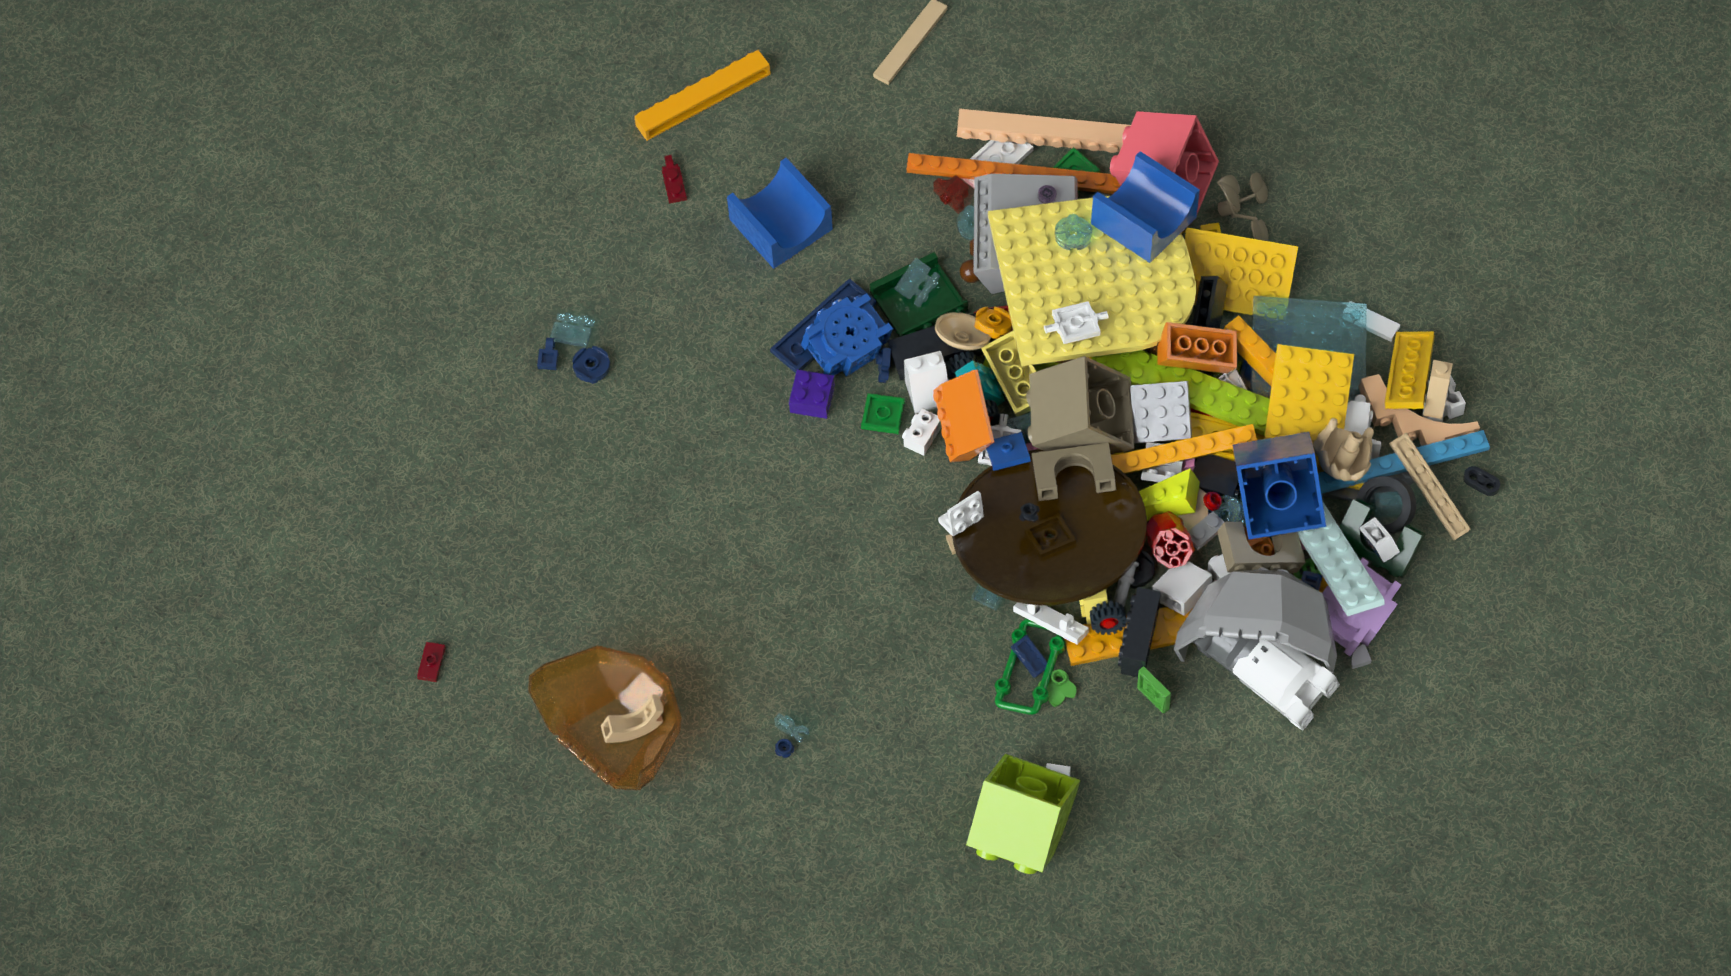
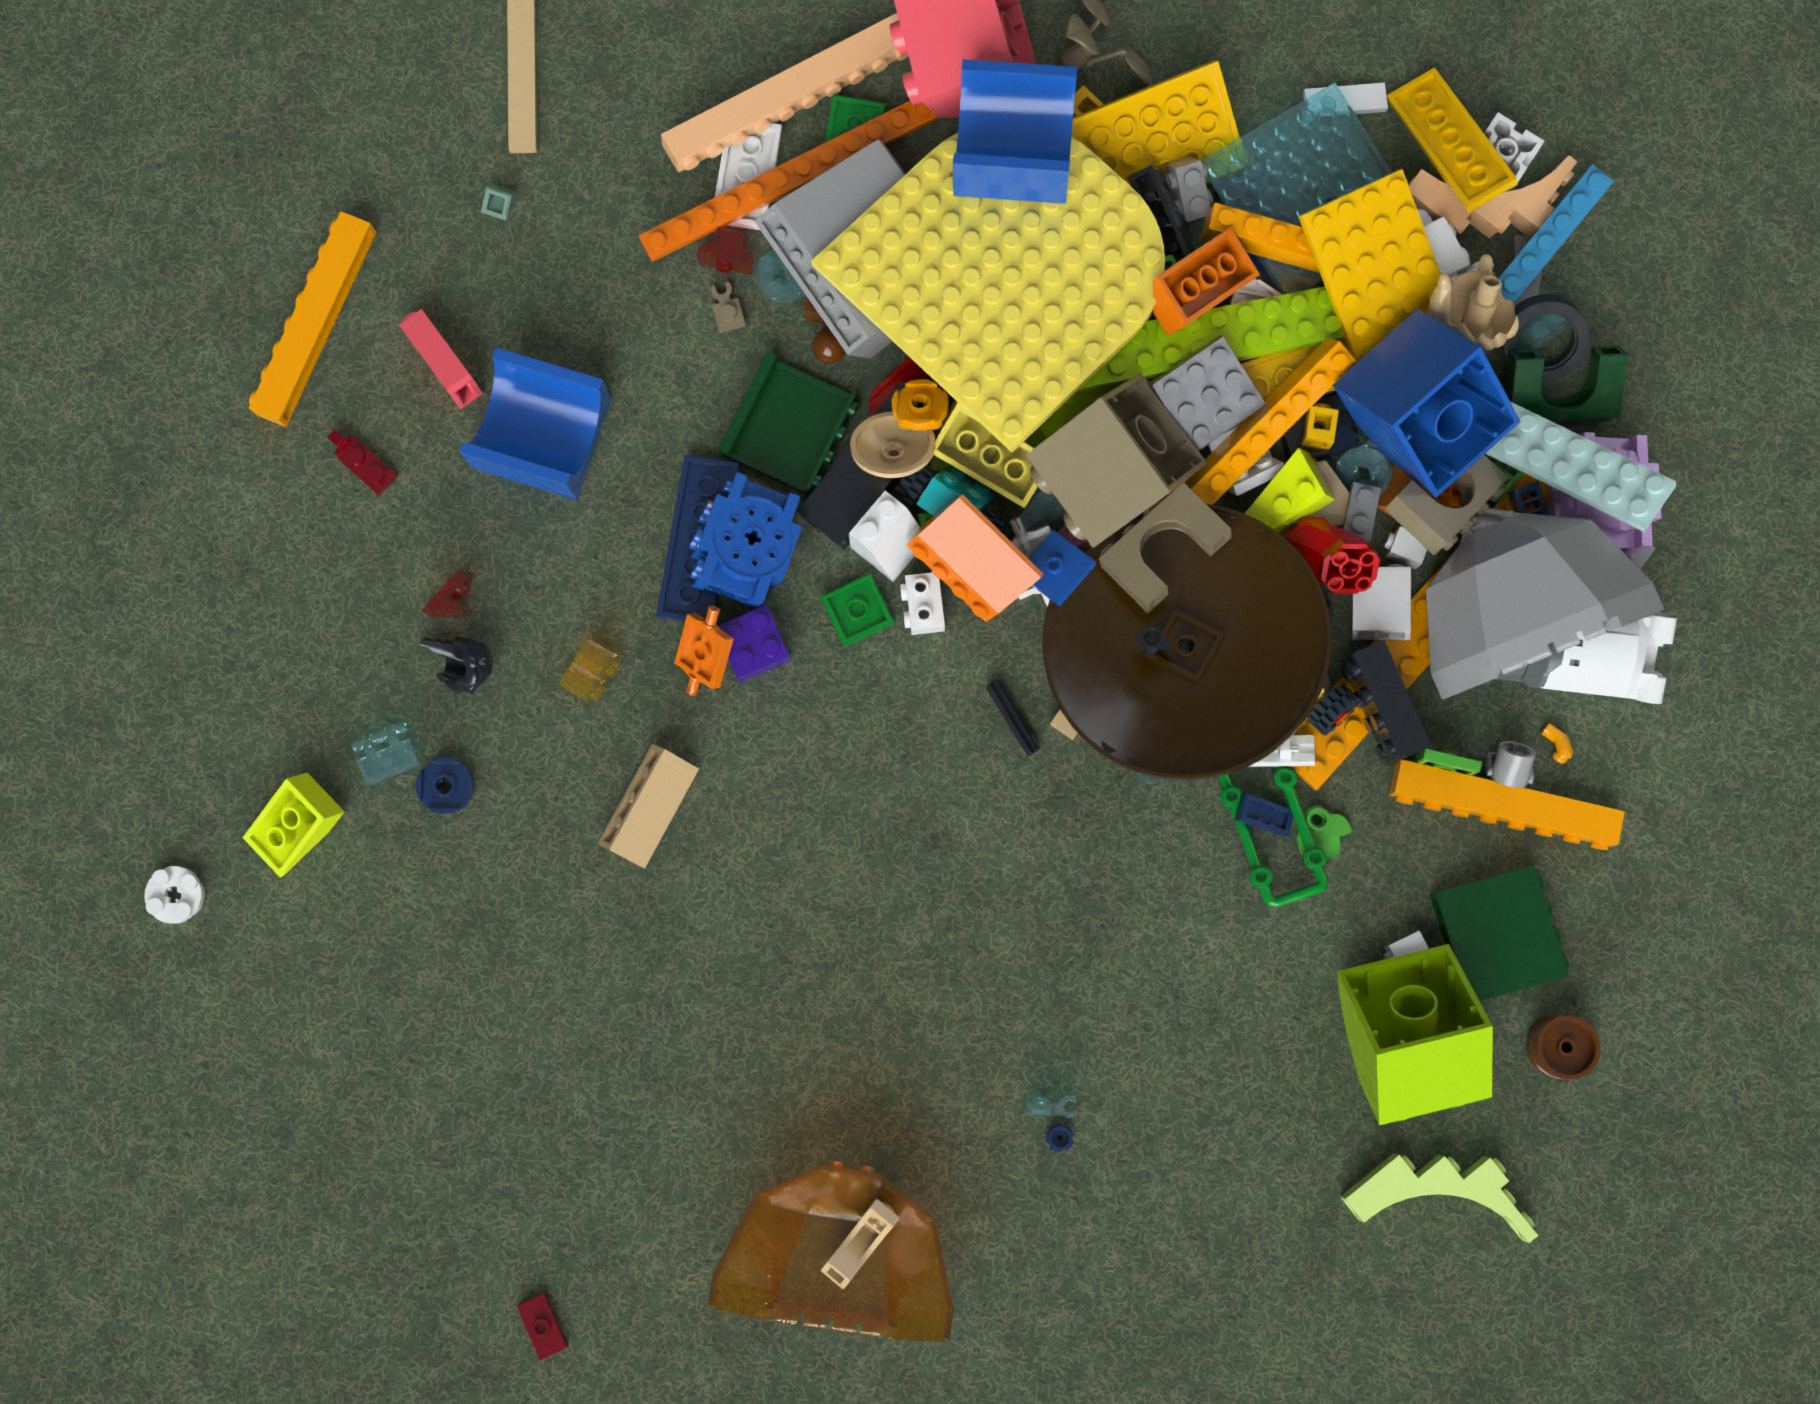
camera: 40 degrees left, 20 degrees up
dark blue plate [537,337,559,370] -> none
dark blue plate [876,347,891,383] -> none
clear light blue plate [894,258,940,307] -> none
white bracket [938,491,984,536] -> none
clear purple tile [1038,185,1057,204] -> none
white plate [1044,301,1109,344] -> none
clear light blue plate [1054,214,1092,250] -> none
red plate [1203,492,1222,511] -> none
white brick [1359,518,1400,563] -> none
tan tile [1389,433,1471,540] -> none
tan slope [1423,360,1453,419] -> none
black plate [1463,466,1500,496] -> none
none -> white plate [144,866,205,924]
none -> neon yellow slope [243,773,344,877]
none -> coral slope [399,309,483,409]
none -> black hair [420,636,493,694]
none -> clear red slope [422,569,473,619]
none -> sand green slope [481,184,517,221]
none -> clear yellow brick [559,637,620,704]
none -> tan brick [598,744,699,869]
none -> orange plate [674,606,734,696]
none -> dark tan plate [711,282,746,333]
none -> black axle [986,680,1040,756]
none -> light grey brick [1165,157,1213,222]
none -> yellow brick [1301,404,1339,450]
none -> yellowish green arch [1340,1153,1538,1243]
none -> light orange brick [1389,759,1625,850]
none -> dark green panel [1429,865,1569,1001]
none -> light grey piece [1484,741,1536,788]
none -> reddish brown wheel [1525,1015,1601,1080]
none -> light orange arm [1540,722,1573,764]

